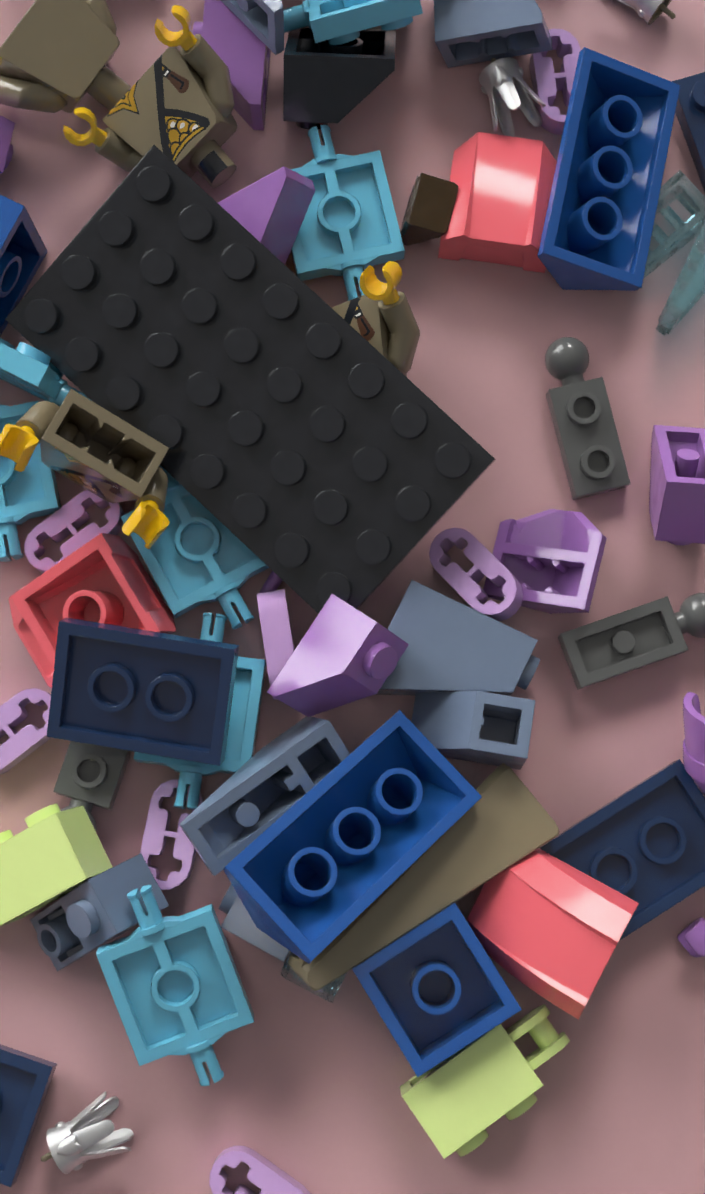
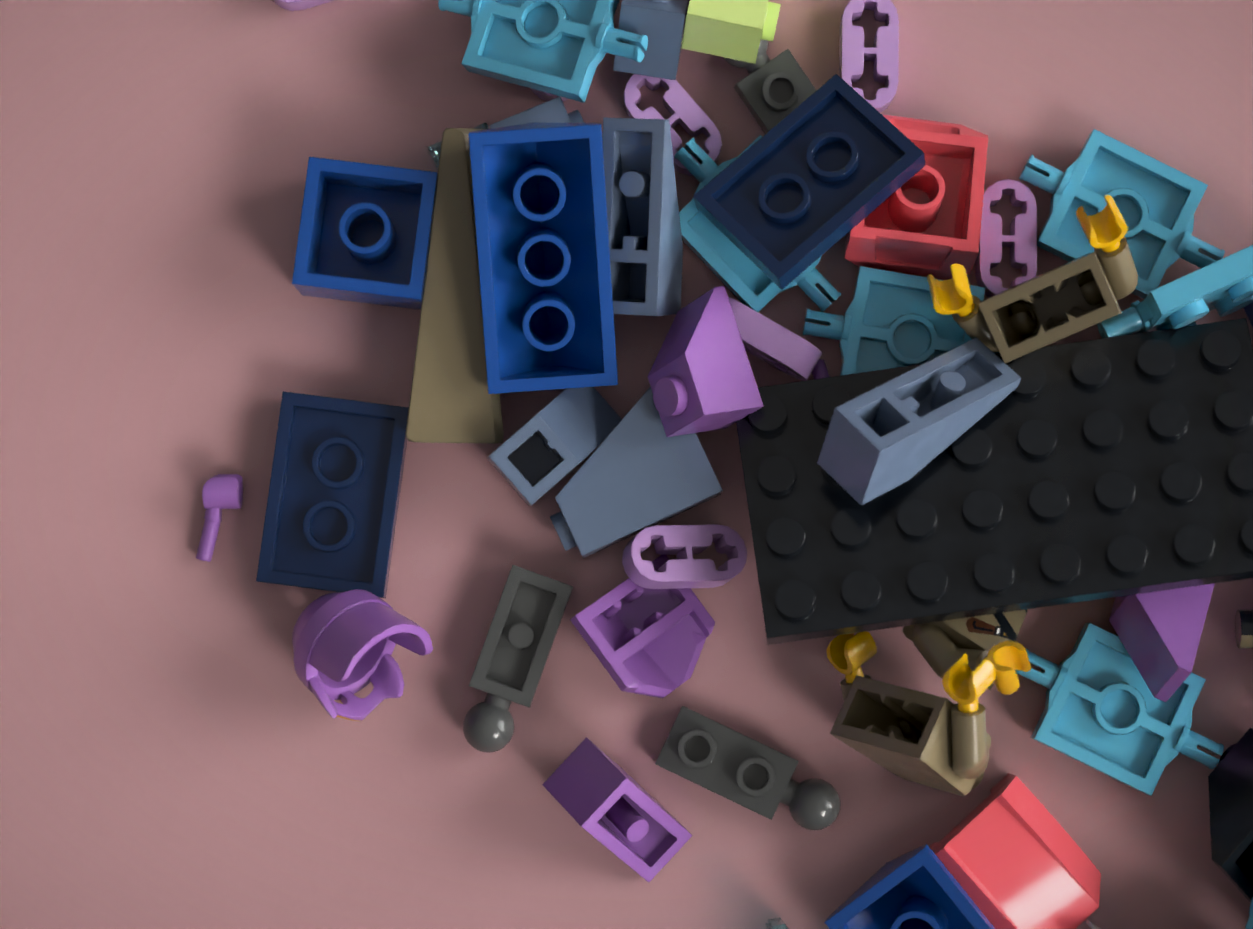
camera: 130 degrees right, 5 degrees up
dark brown slope [400,173,458,246] -> none
yellowish green brick [400,1004,570,1159] -> none
coral slope [467,848,639,1020] -> none
none -> sand blue slope [817,338,1021,506]
none -> dark tan torso [826,631,996,796]

